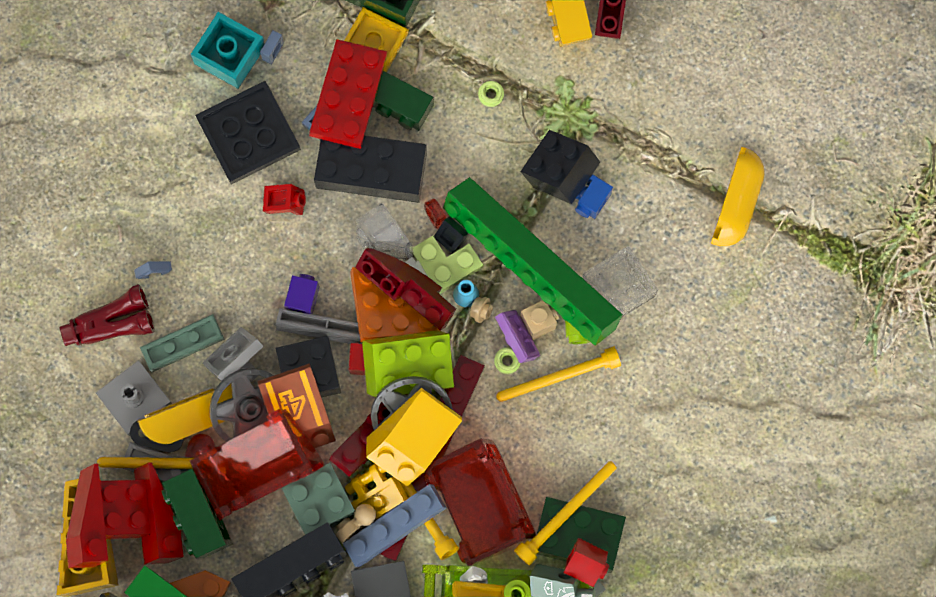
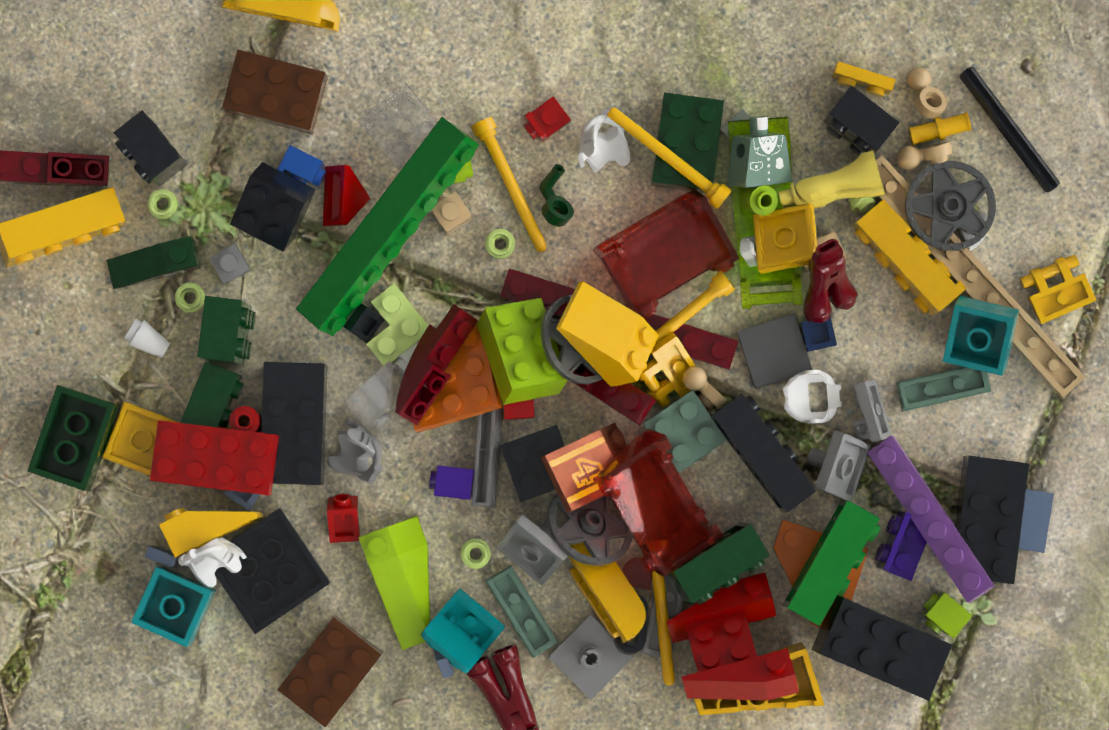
camera: 100 degrees left, 10 degrees up
sand blue plate [343,484,447,567] -> none
clear red tile [424,198,446,230] -> none
medium azure cone [453,280,479,307] -> none
tan plate [470,297,493,323] -> none
medium lavender plate [495,310,541,363] -> none
red brick [563,538,609,587] -> none
none -> dark green slope [107,236,201,289]
none -> black brick [113,110,188,187]
none -> white cone [123,319,171,358]
none -> yellowish green plate [148,189,178,219]
none -> yellow slope [159,508,264,558]
none -> white helmet [178,537,247,588]
none -> dark green brick [197,296,256,366]
none -> light grey plate [209,243,251,285]
none -> reddish brown brick [222,49,328,135]
none -> red brick [229,406,262,432]
none -> reddish brown brick [277,616,384,727]
none -> red slope [323,165,371,227]
none -> light grey helmet [327,420,383,484]
none -> lime wedge [358,516,430,650]
none -> teal bracket [421,588,506,673]
none -> yellowish green plate [461,539,491,569]
none -> red bracket [523,96,571,143]
none -> dark green plate [539,164,574,227]
none -> white helmet [578,109,630,172]

